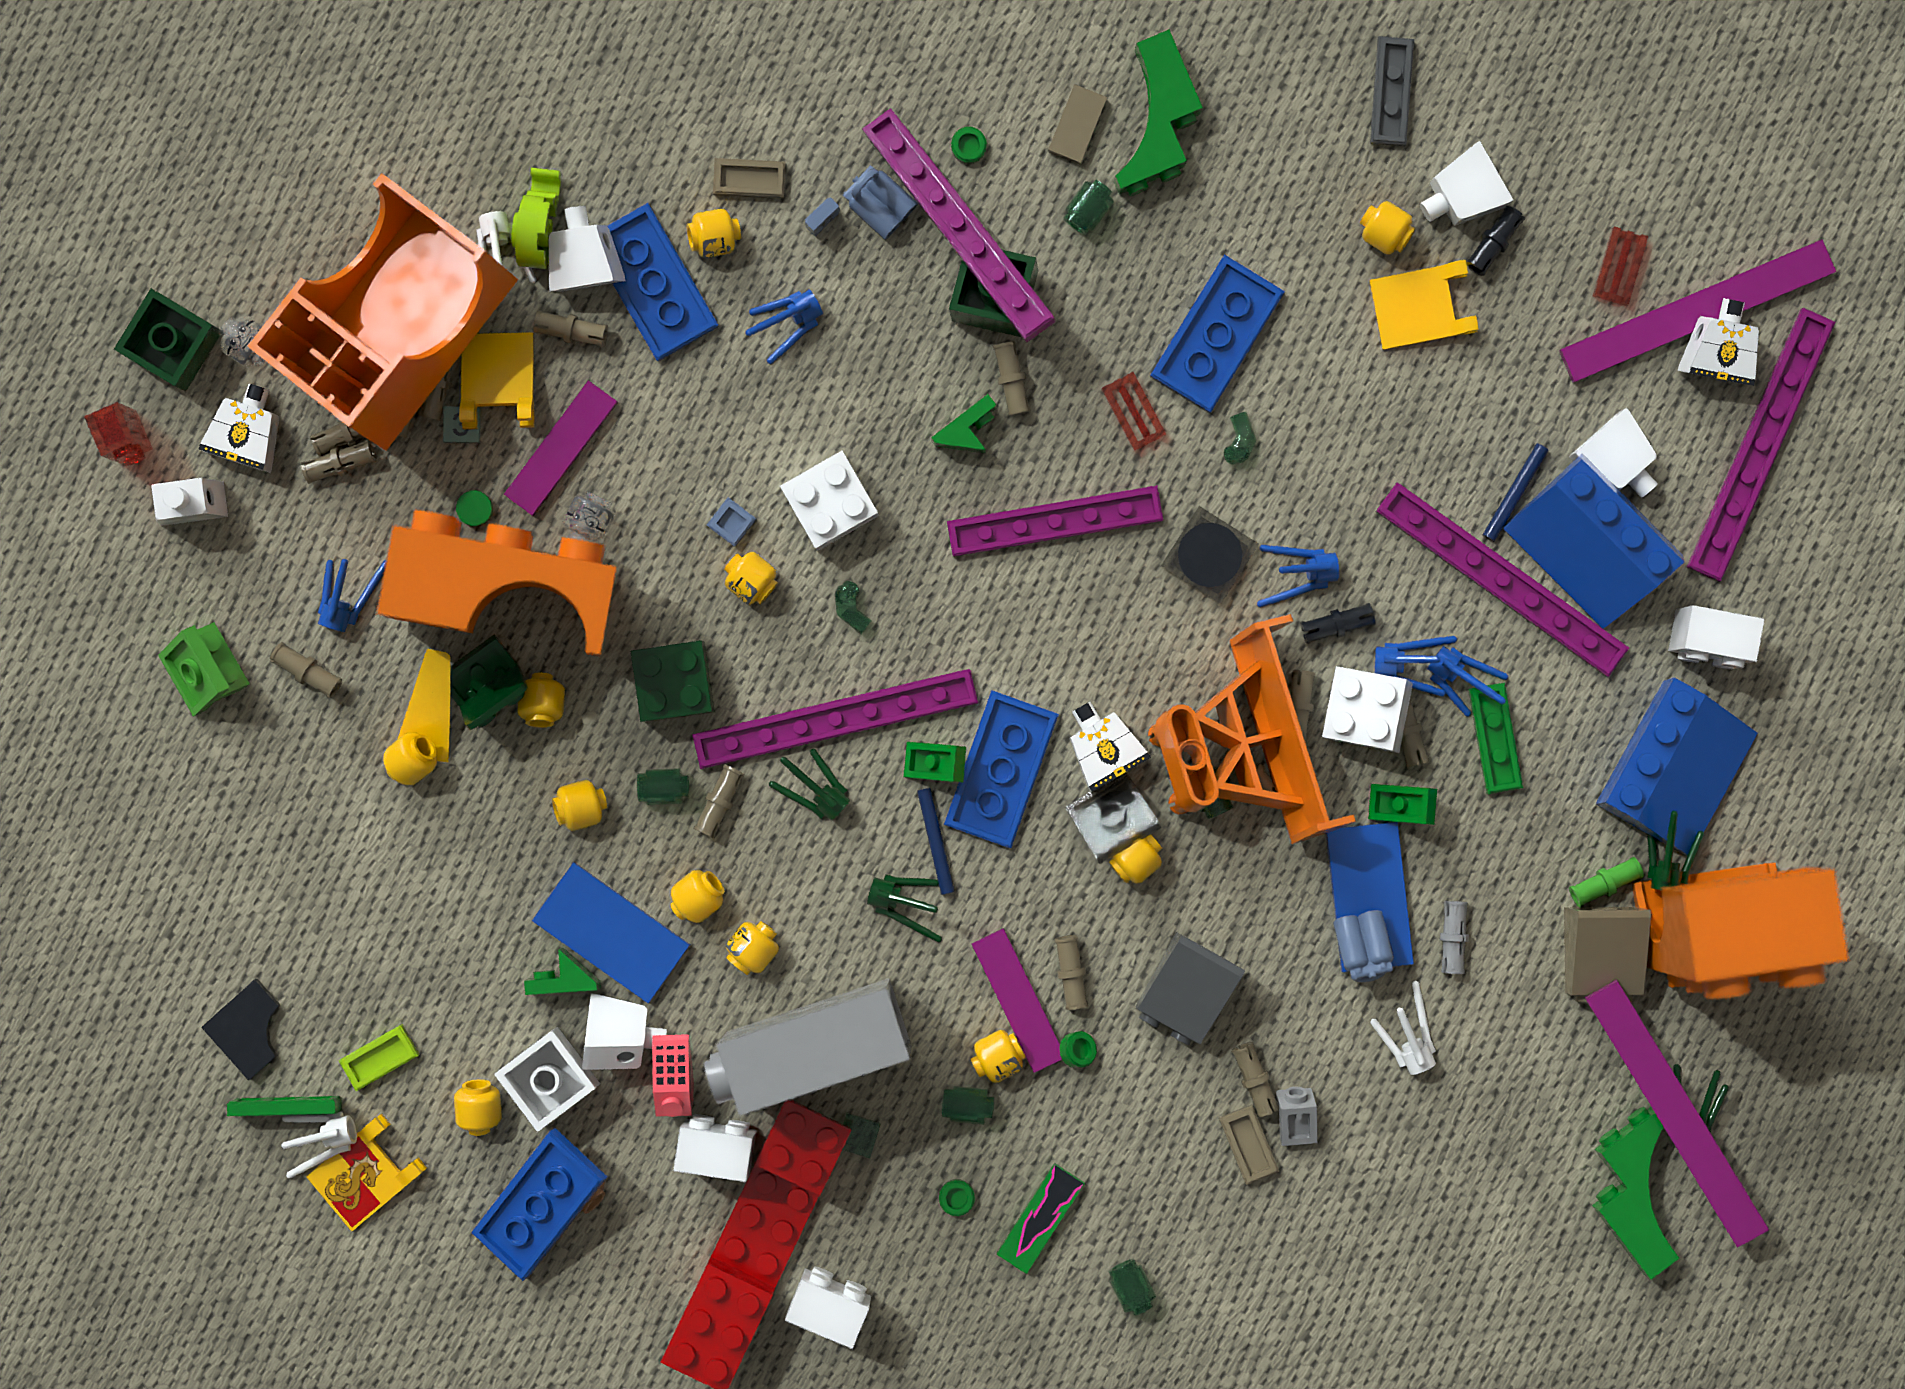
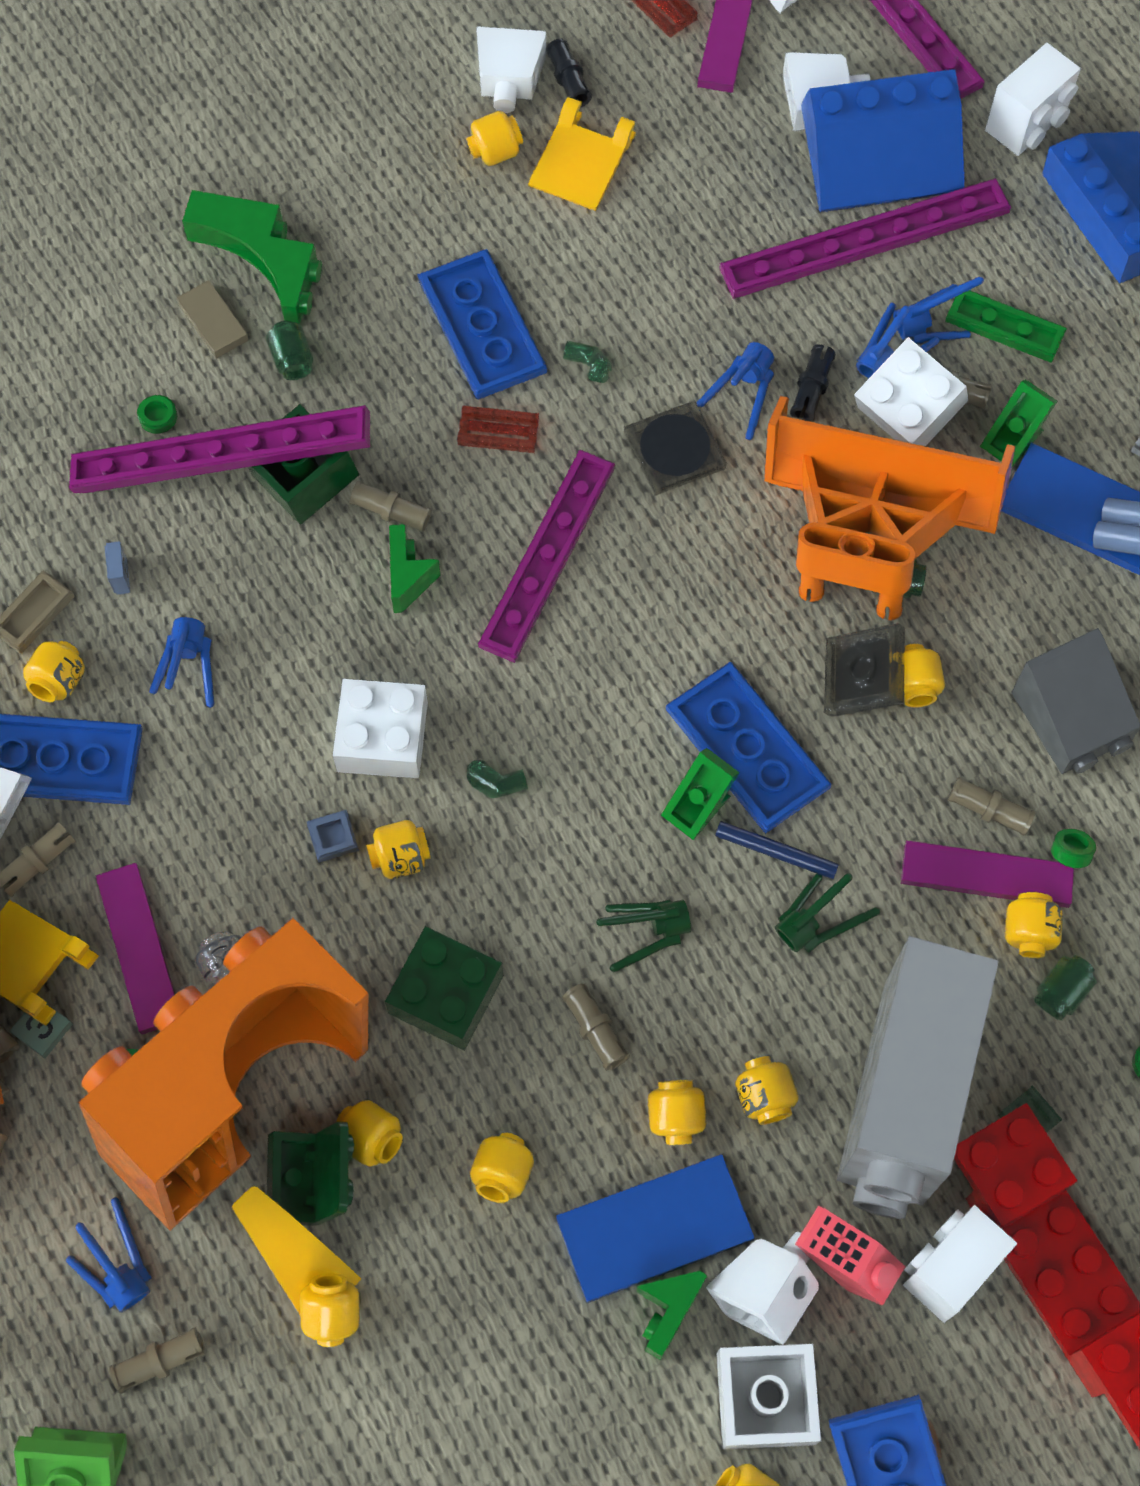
camera: 55 degrees left, 20 degrees down
clear green brick [637,768,689,805] -> none
magenta tile [692,669,978,769] -> none
sand blue piece [843,165,918,240] -> none
torso [1070,702,1151,792] -> none
dark grey tile [1370,36,1414,146] -> none
dark blue bar [1482,443,1549,542] -> none

